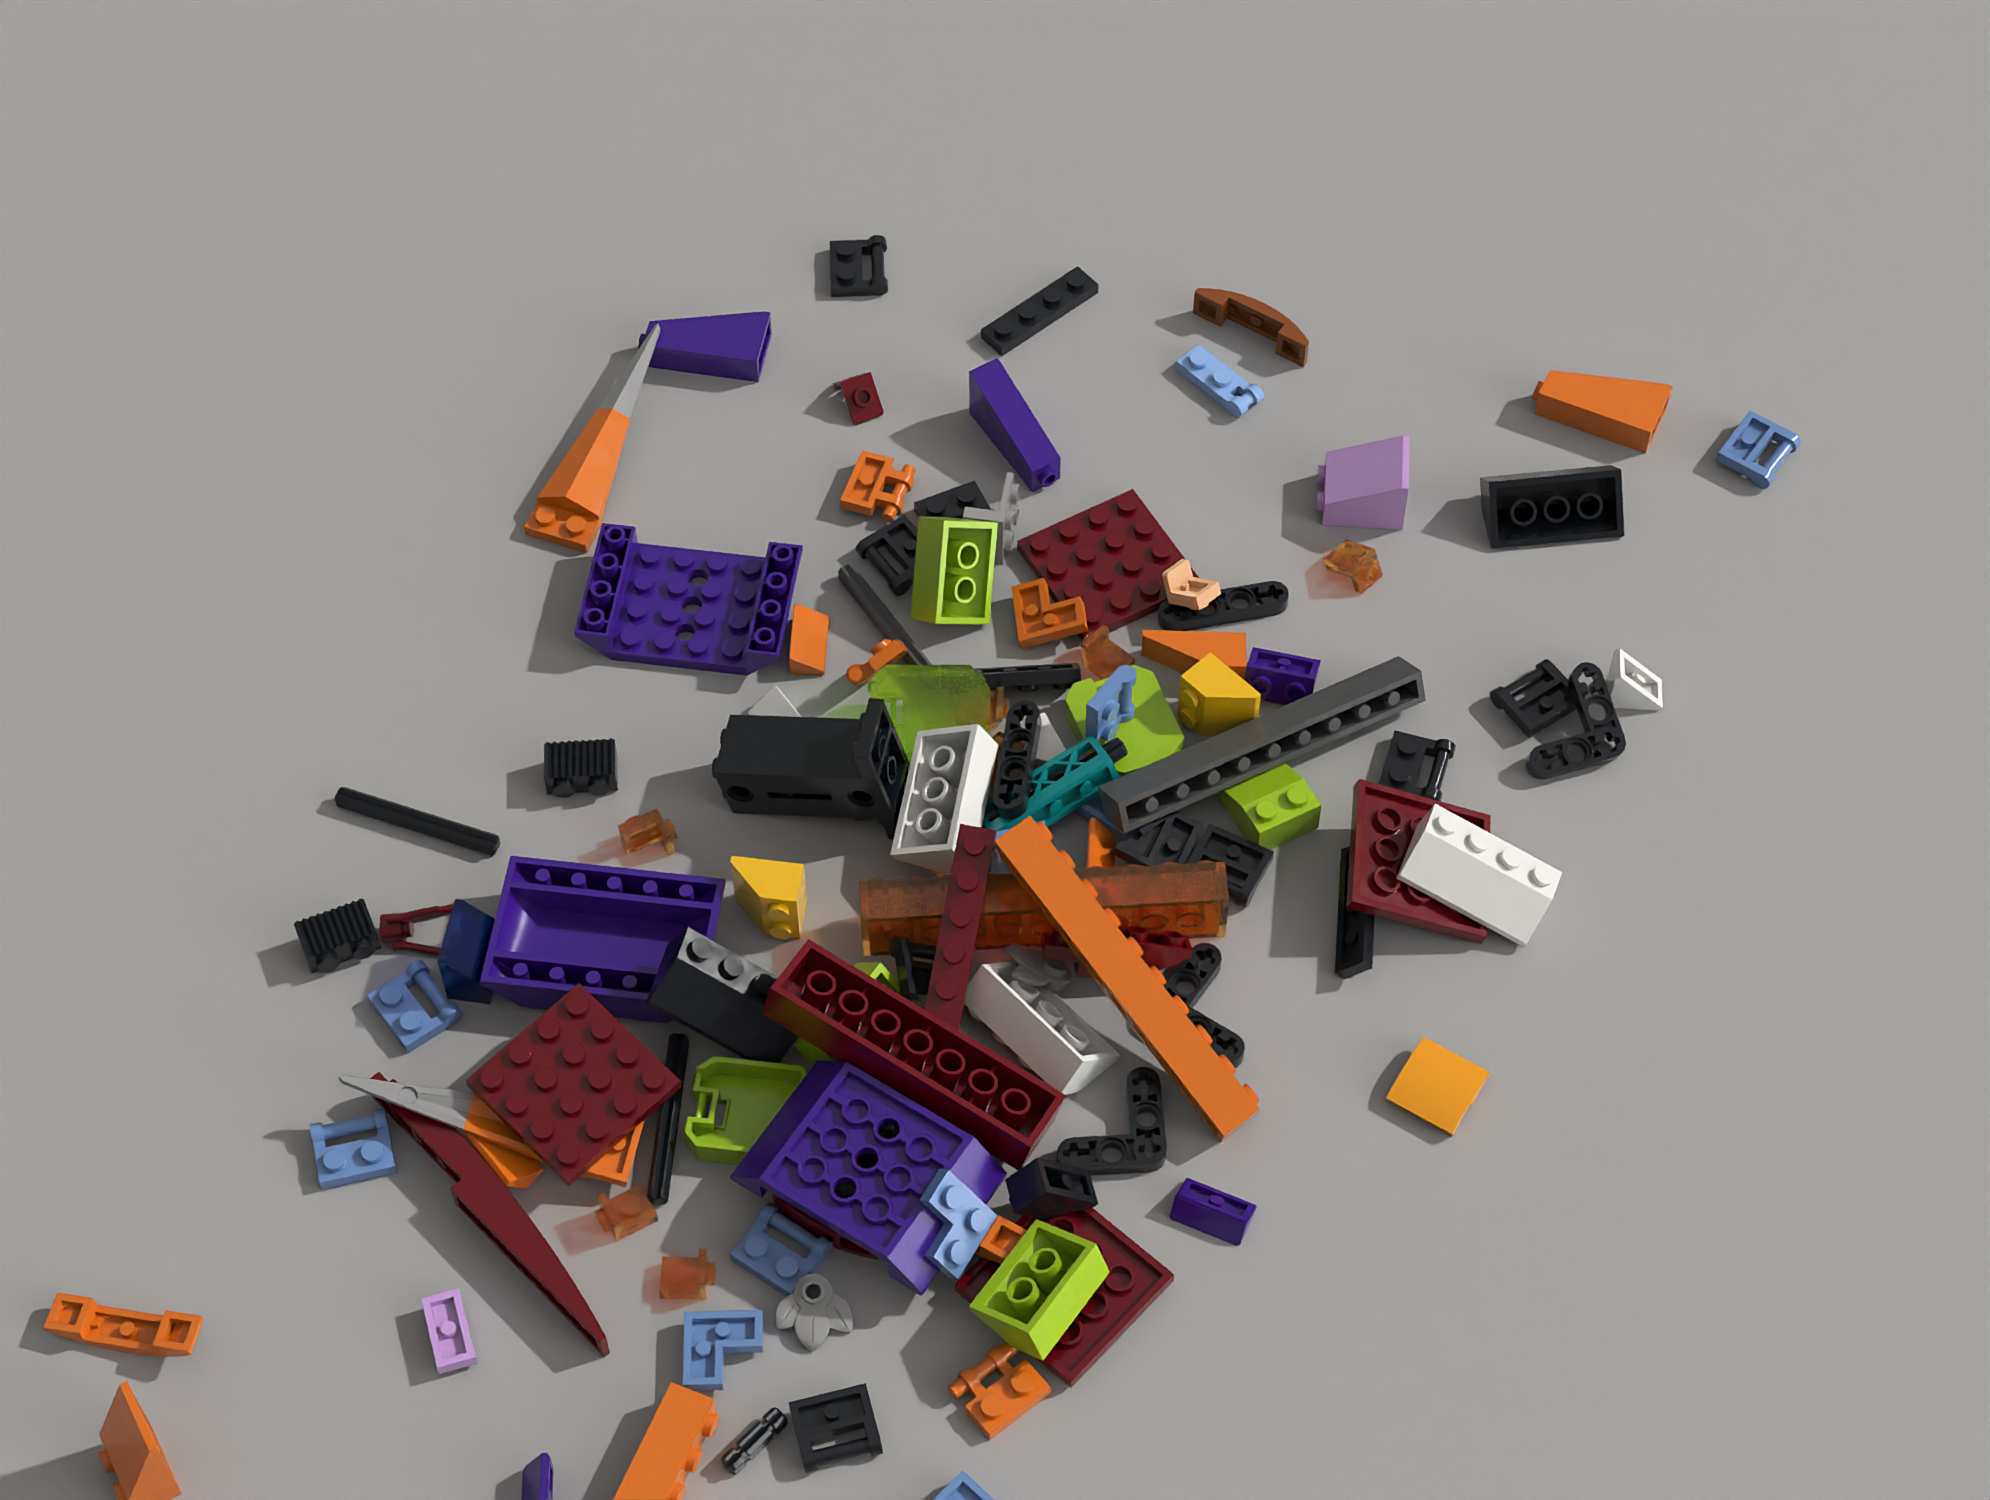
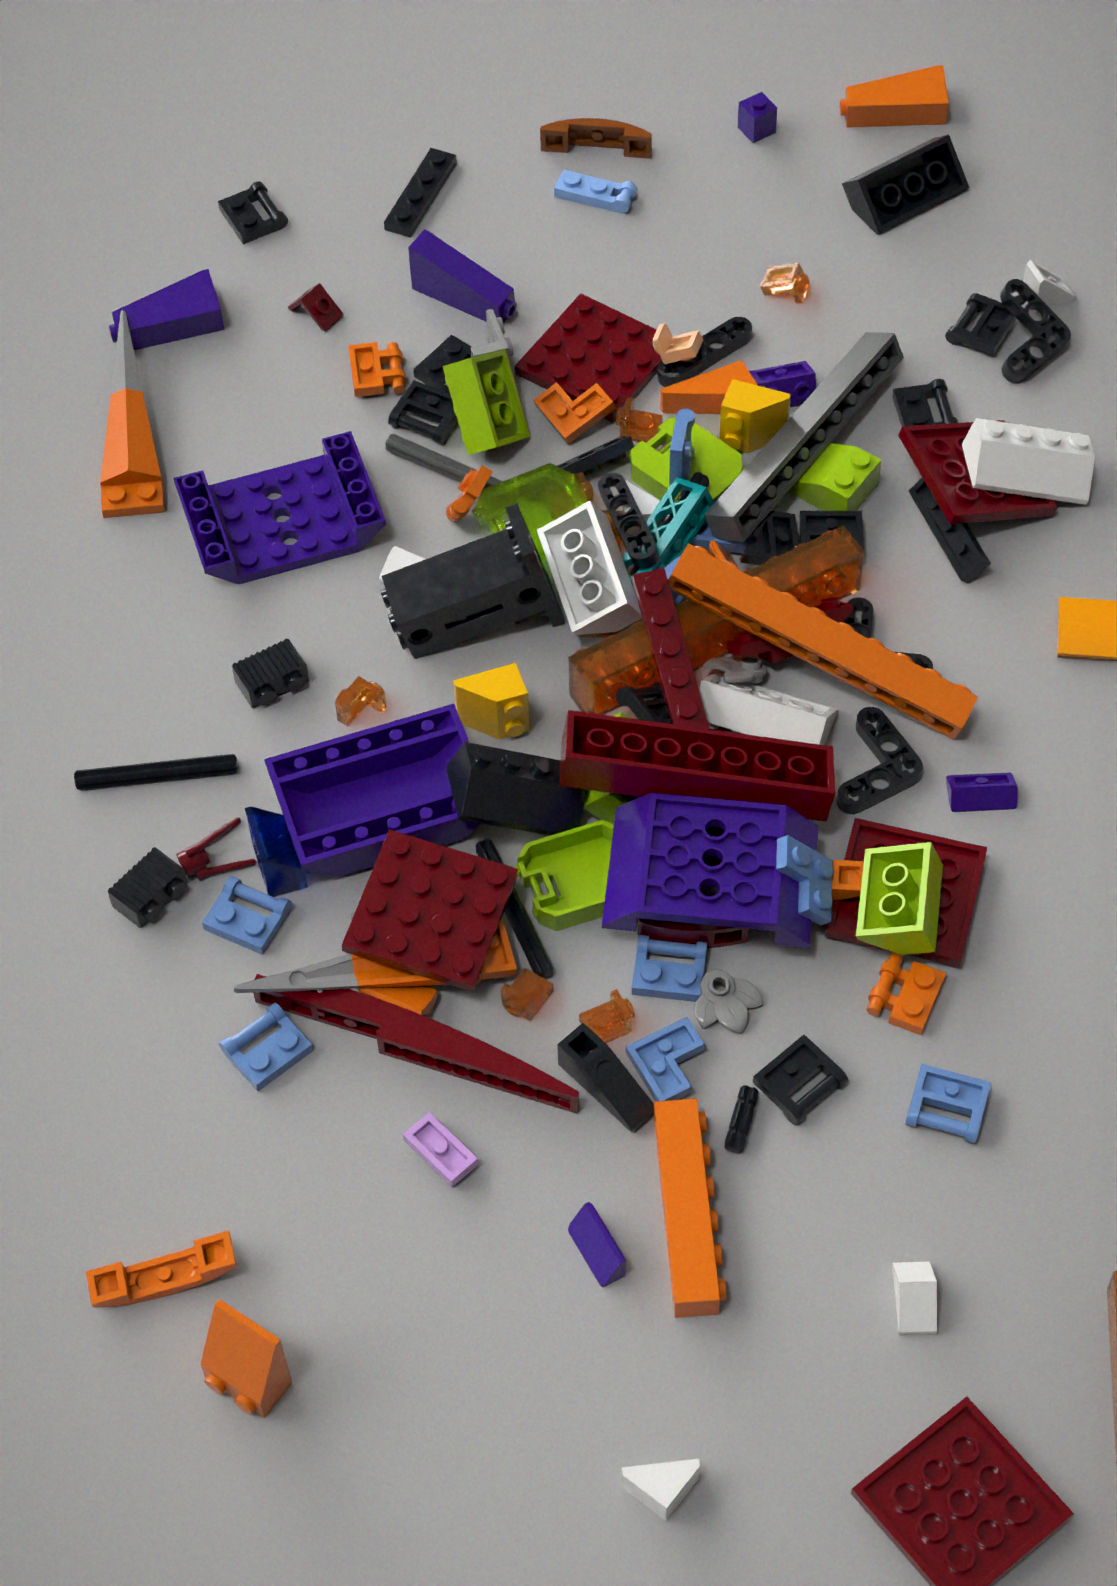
camera: 25 degrees left, 0 degrees up
orange slope [789,604,829,675] -> none
black slope [1005,1158,1098,1219] -> none
lavender slope [1316,435,1410,530] -> none
medium blue plate [1716,411,1801,489] -> none
none -> black slope [557,1023,654,1133]
none -> dark purple brick [737,92,777,143]

